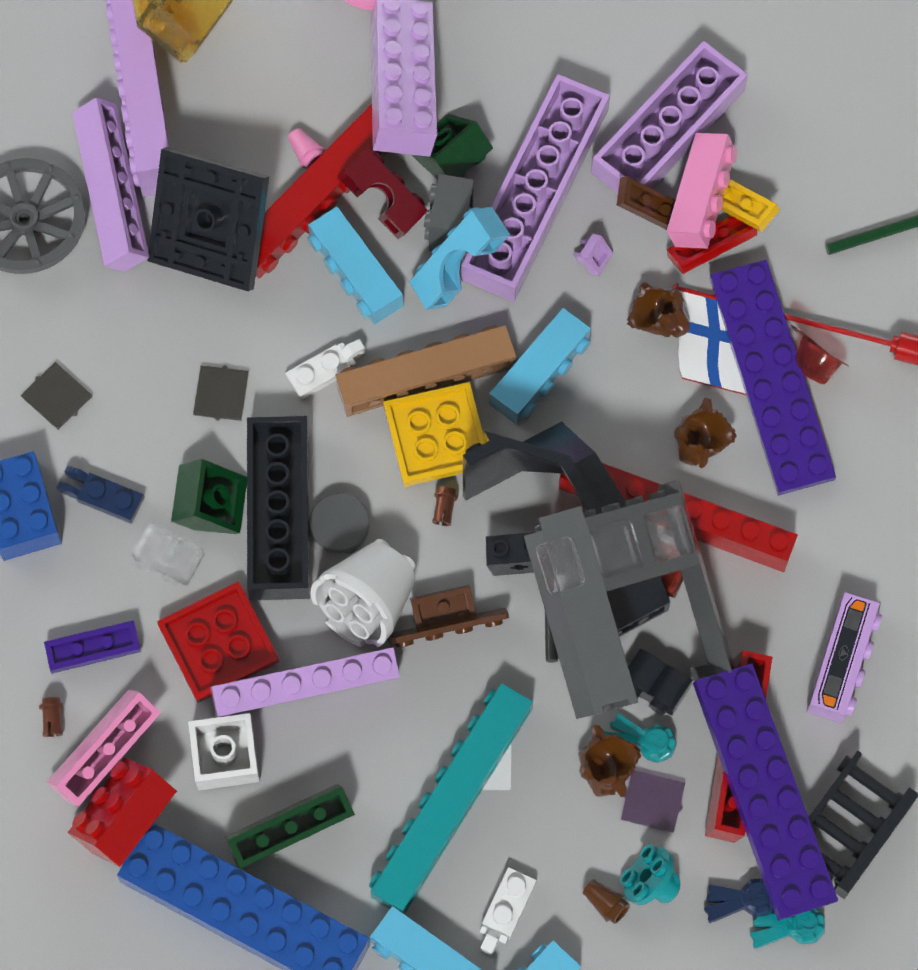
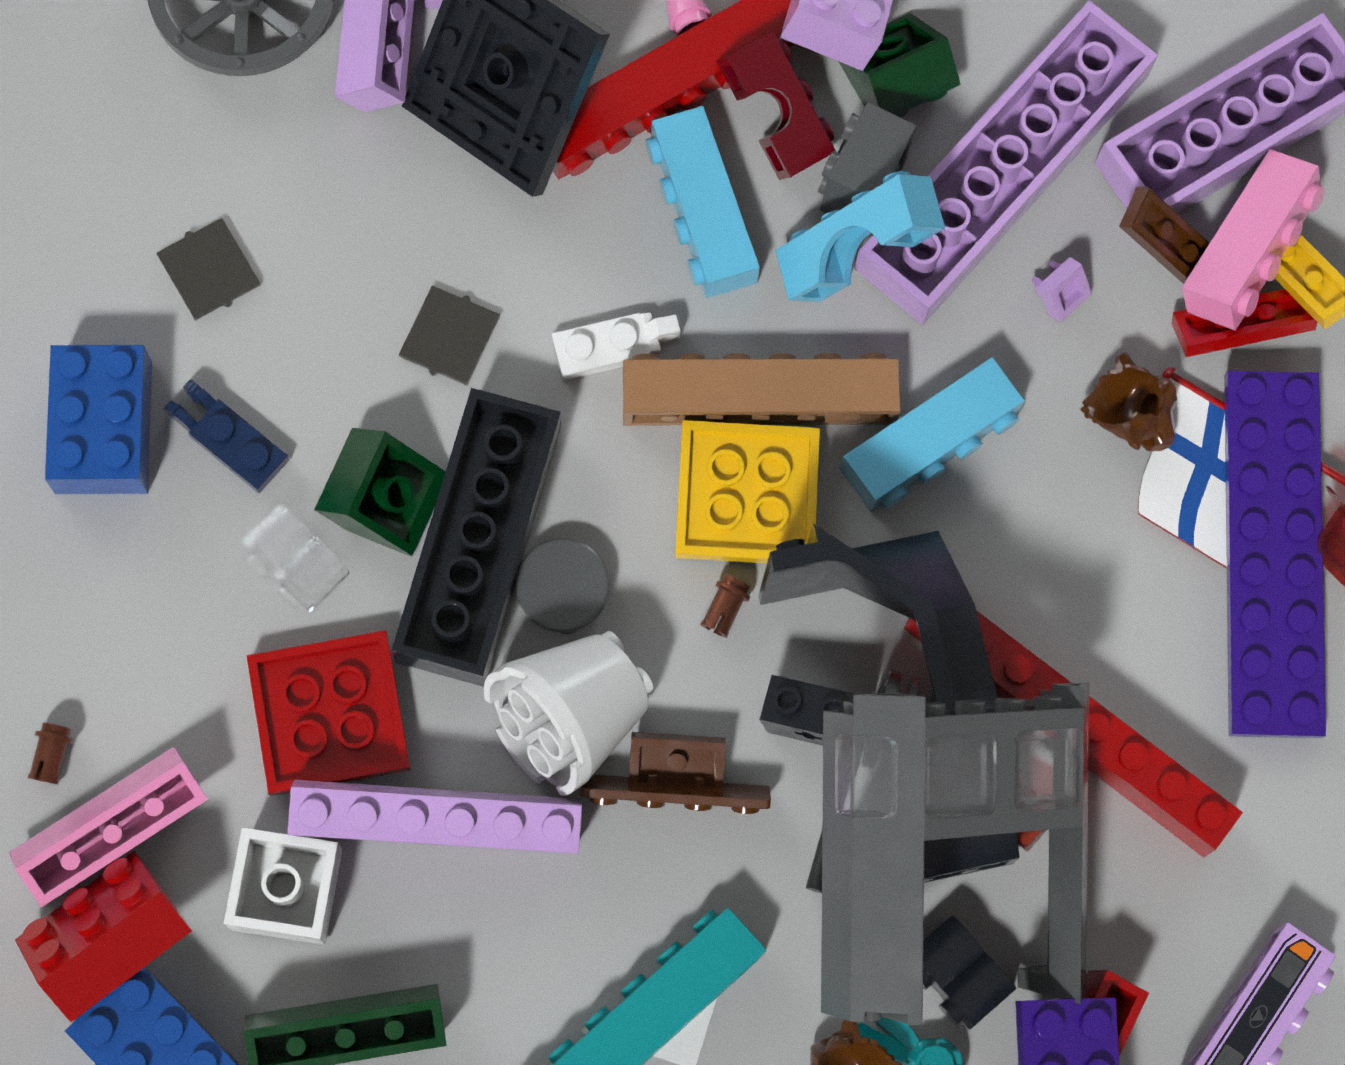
camera: 10 degrees right, 5 degrees up
dark purple plate [44,620,141,674] -> none
reddish brown hair [674,398,737,468] -> none

